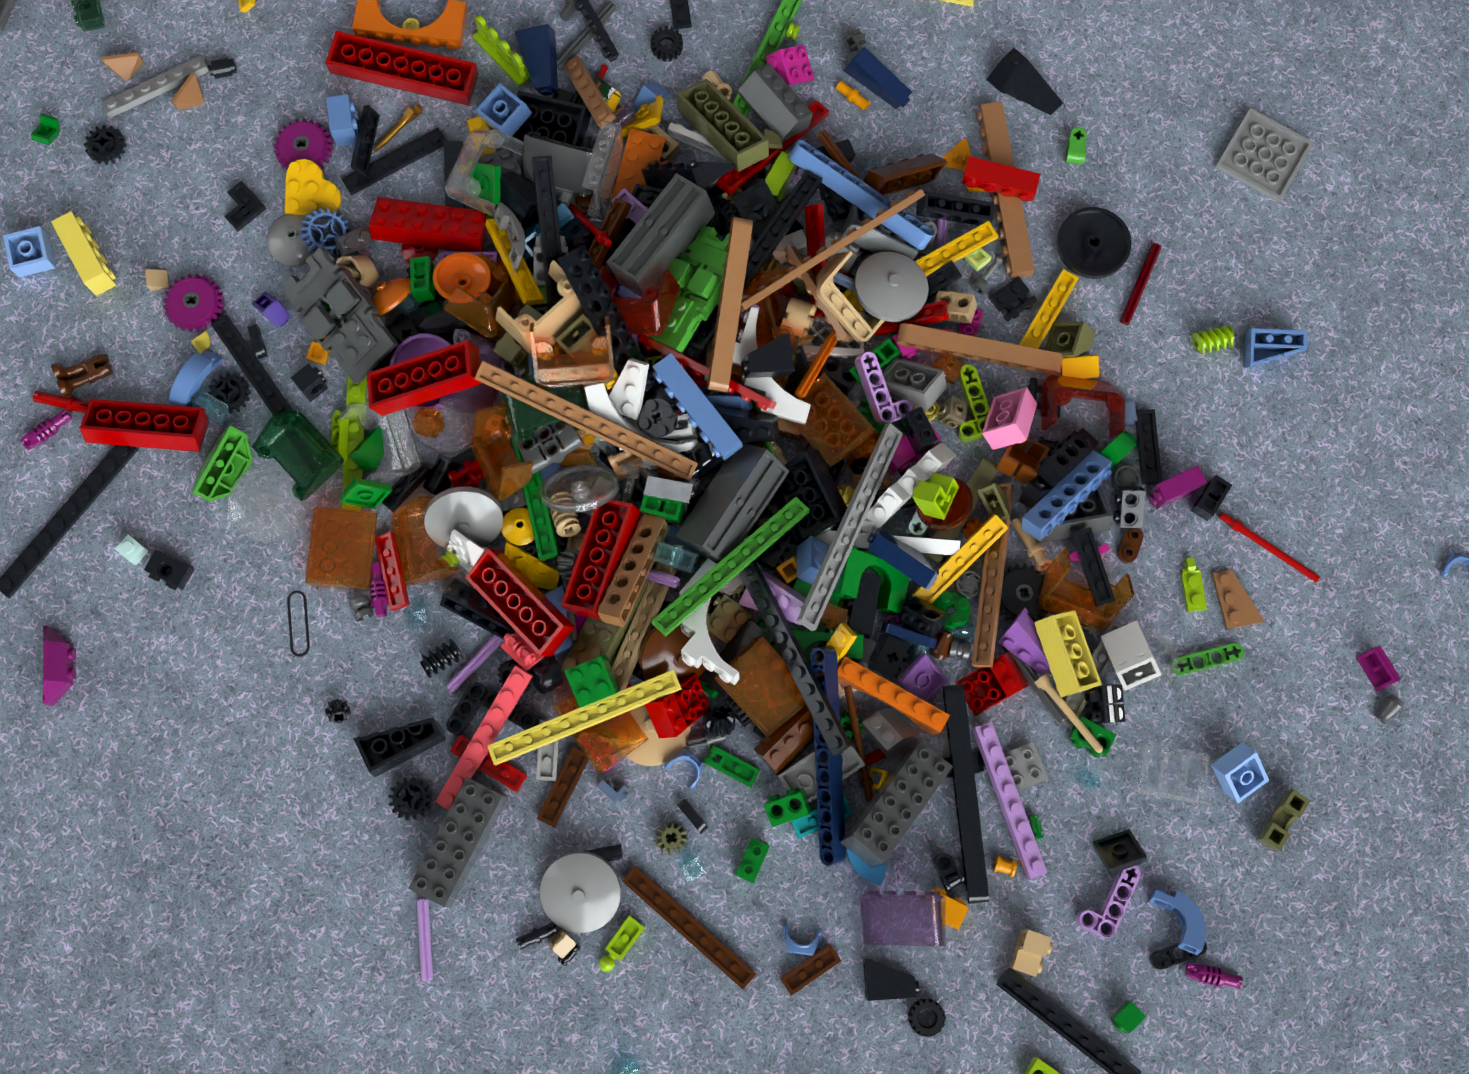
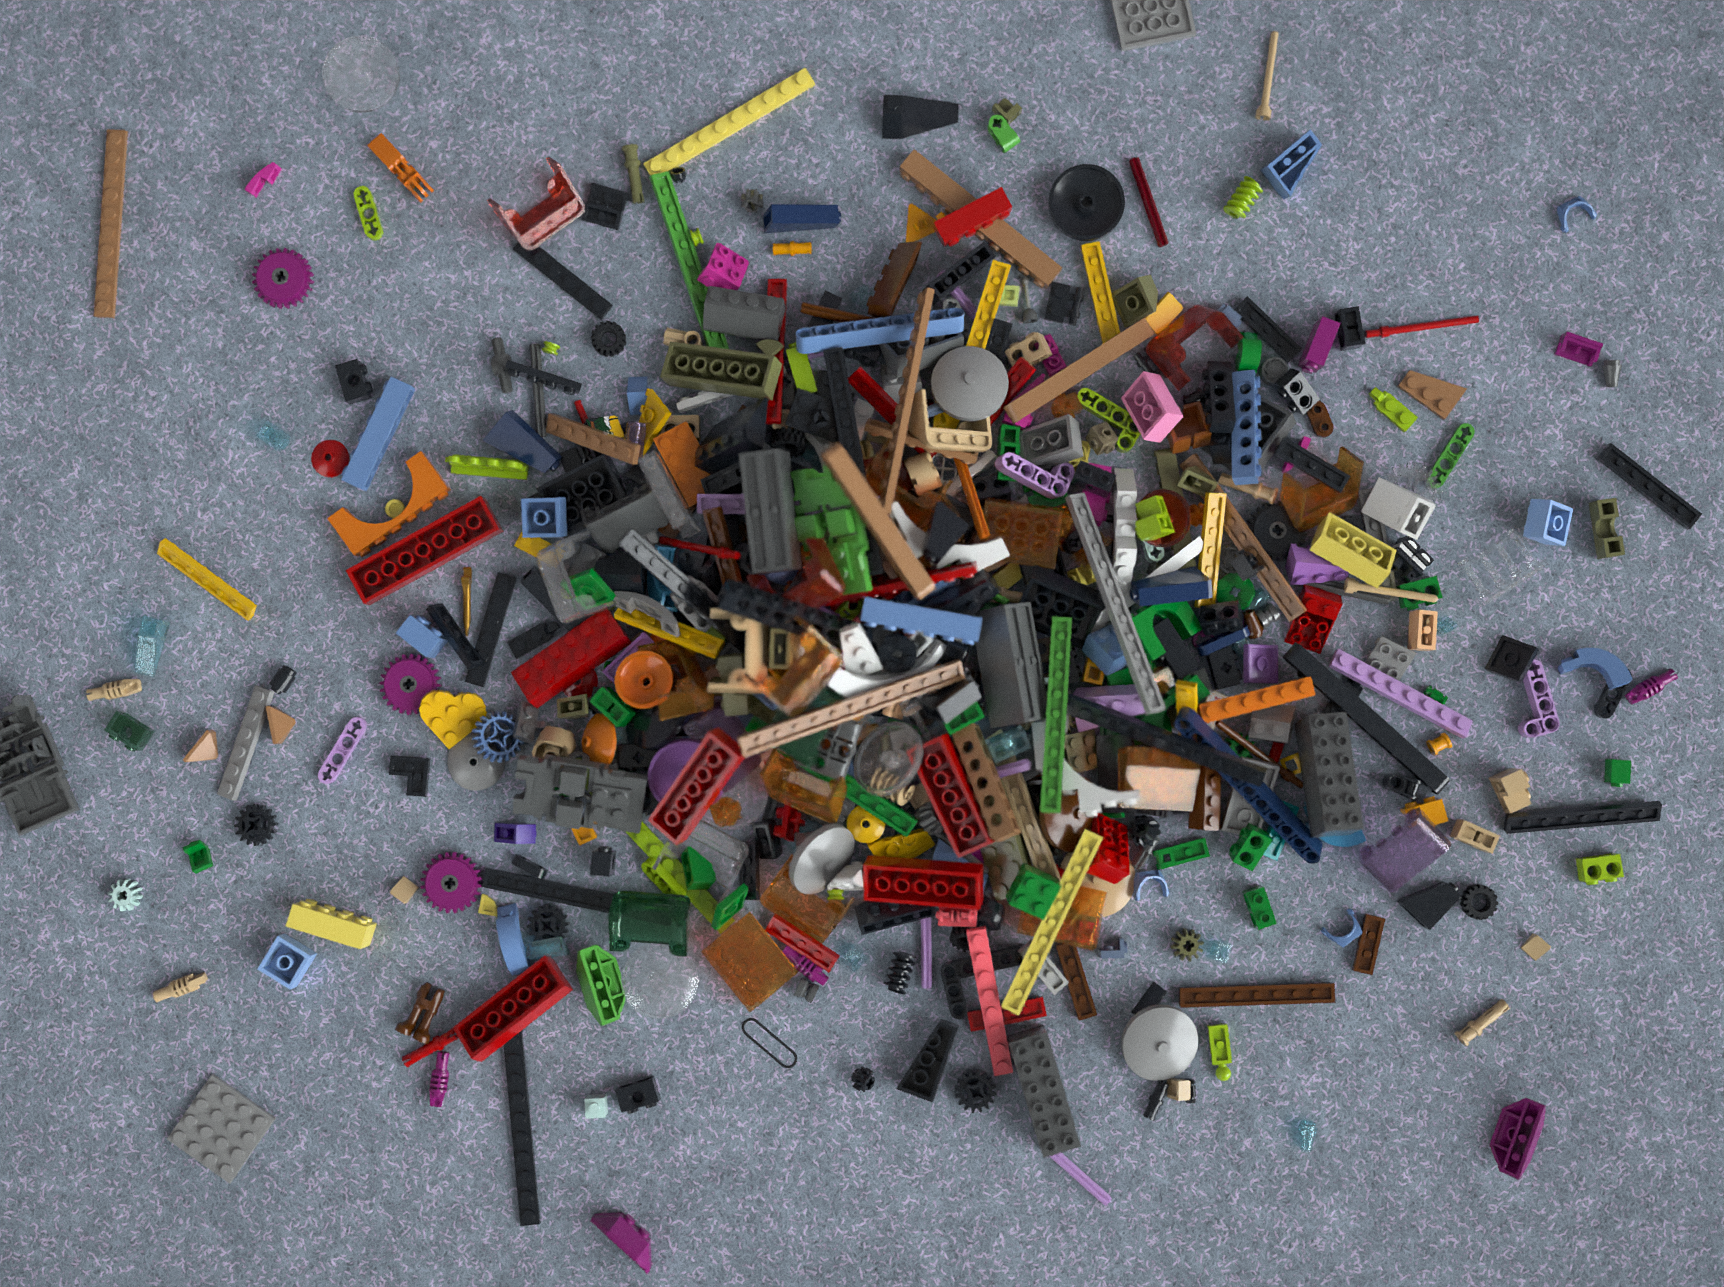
camera: 35 degrees left, 10 degrees up
black beam [677,799,708,834] -> none
none -> lavender beam [318,717,367,784]
none -> black hinge [507,621,560,659]
none -> lime bush [541,341,560,356]
none -> olive slope [557,694,588,719]
none -> olive panel [992,98,1022,125]
none -> light yellow slope [992,553,1025,589]
none -> black brick [1230,549,1264,581]
none -> tan piece [1255,31,1278,121]
none -> light nougat brick [1407,610,1438,651]
none -> tan brick [1449,819,1500,854]
none -> black plate [1597,443,1702,530]

